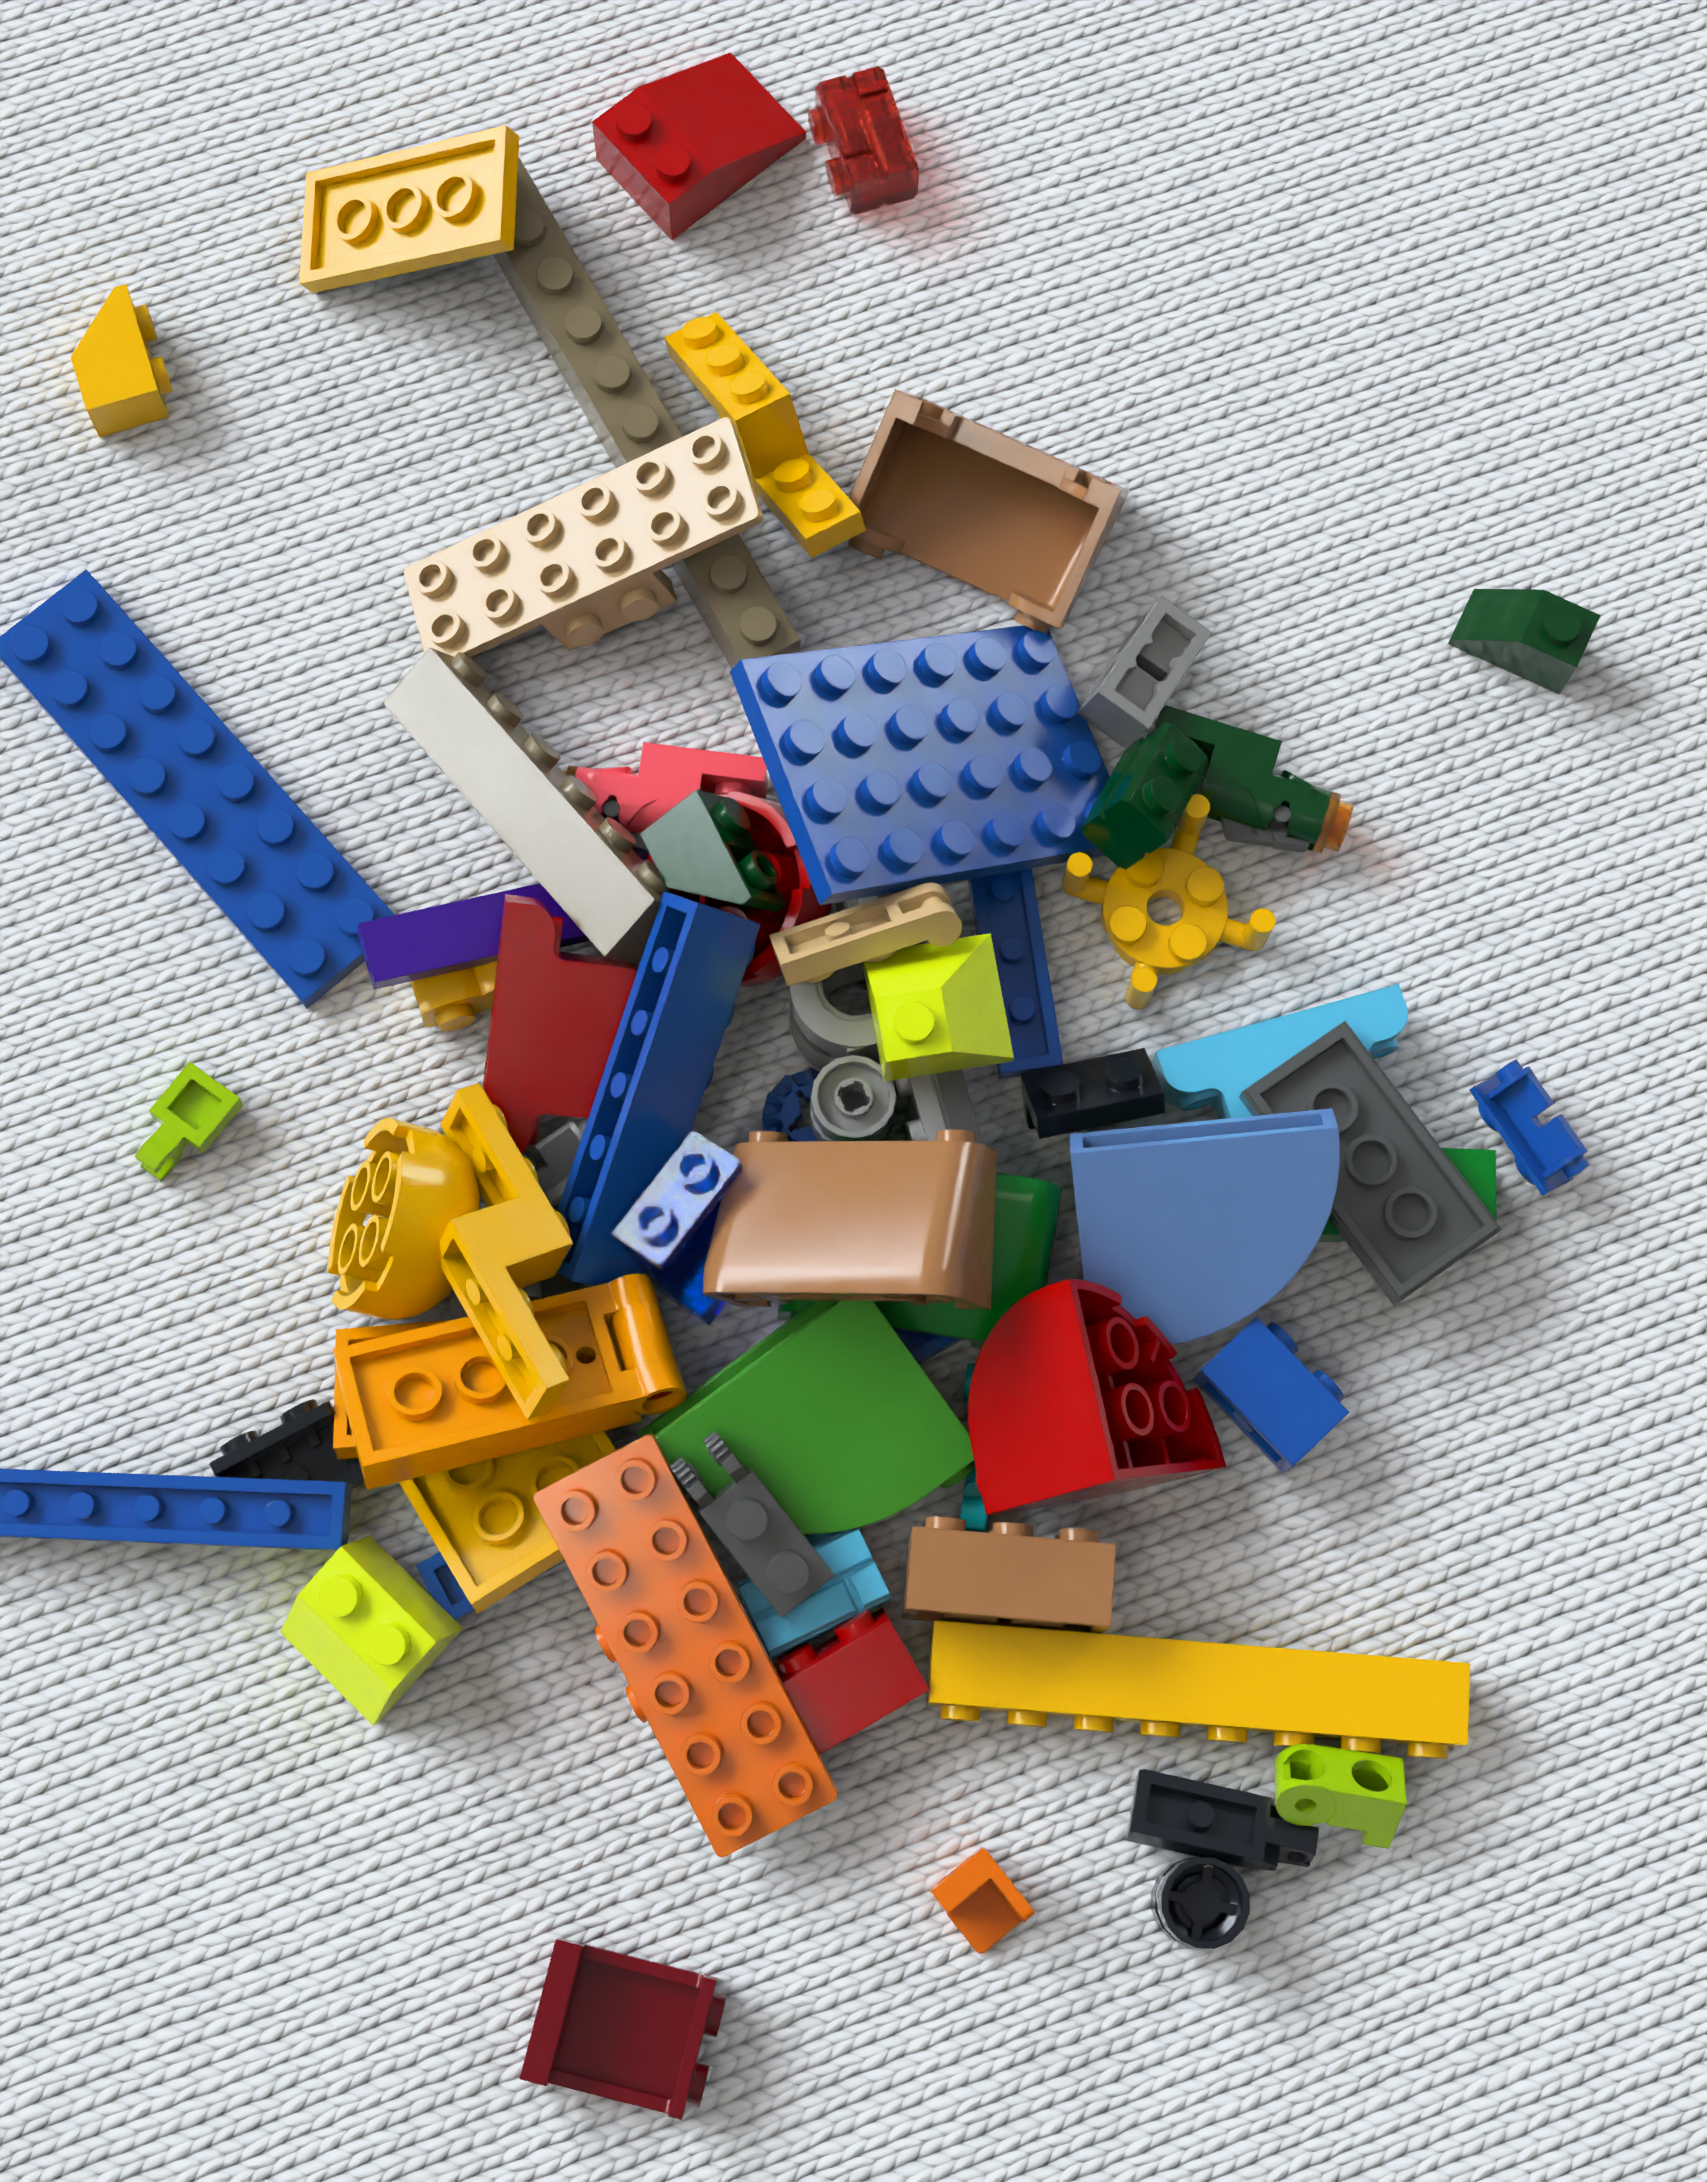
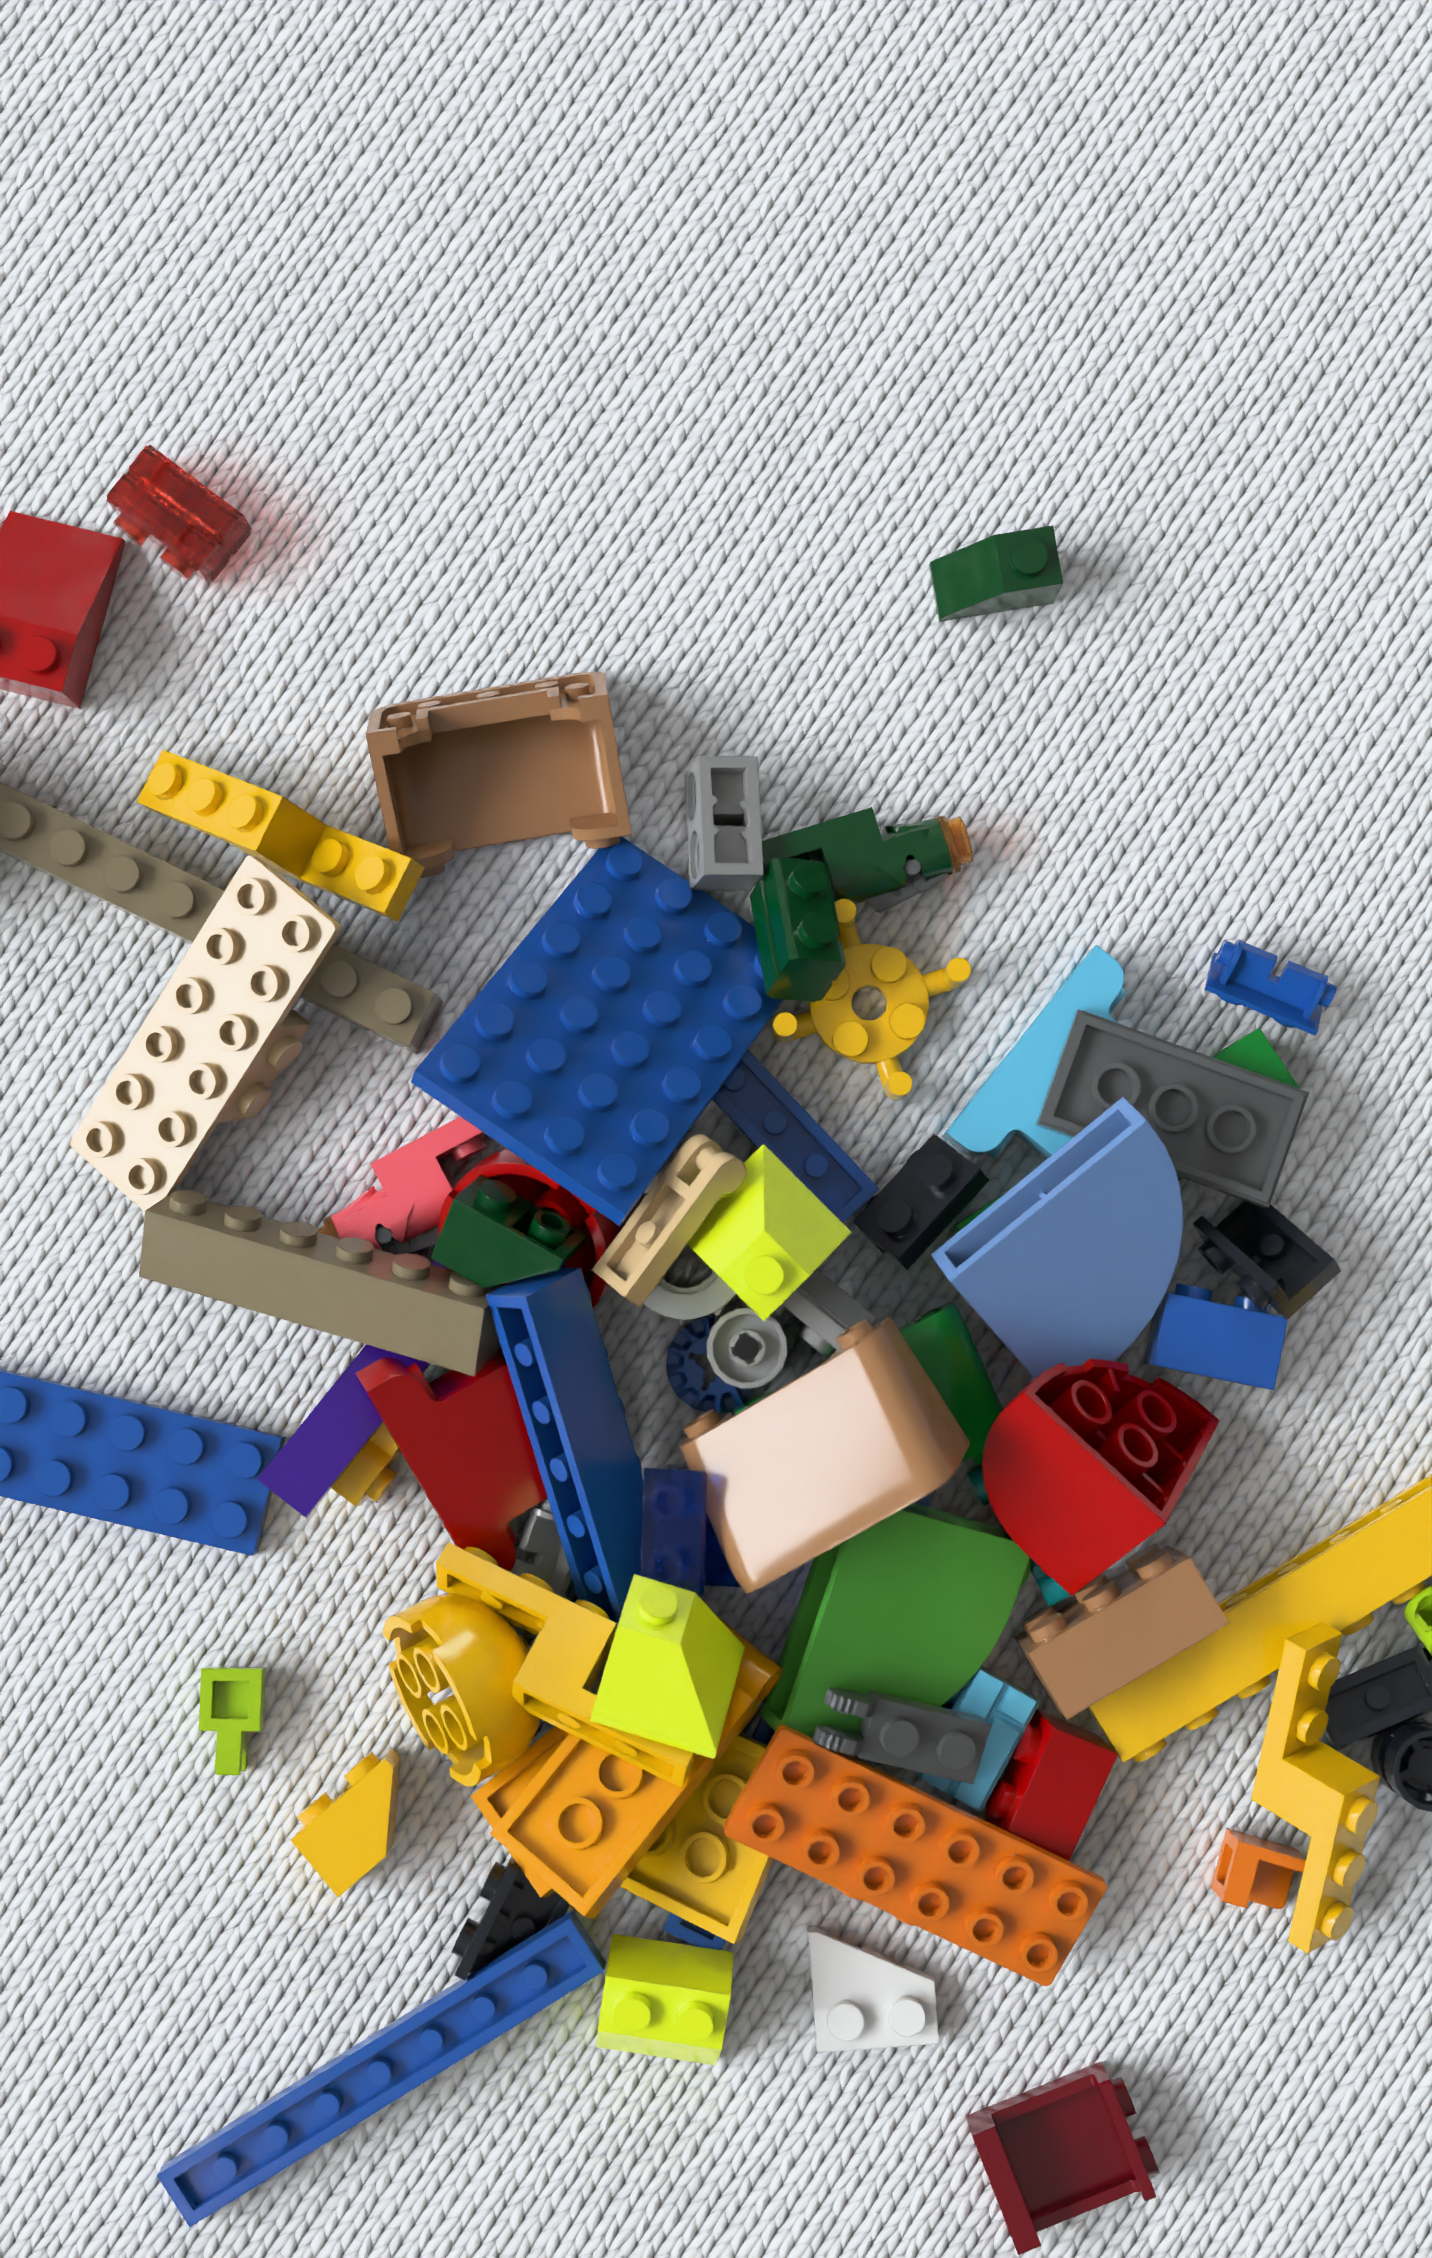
camera: 30 degrees left, 10 degrees up
none -> yellow slope [291,1748,401,1898]
none -> neon yellow slope [590,1574,745,1759]
none -> white wing [807,1926,939,2053]
none -> black bracket [1192,1201,1341,1320]
none -> yellow bracket [1251,1622,1380,1954]

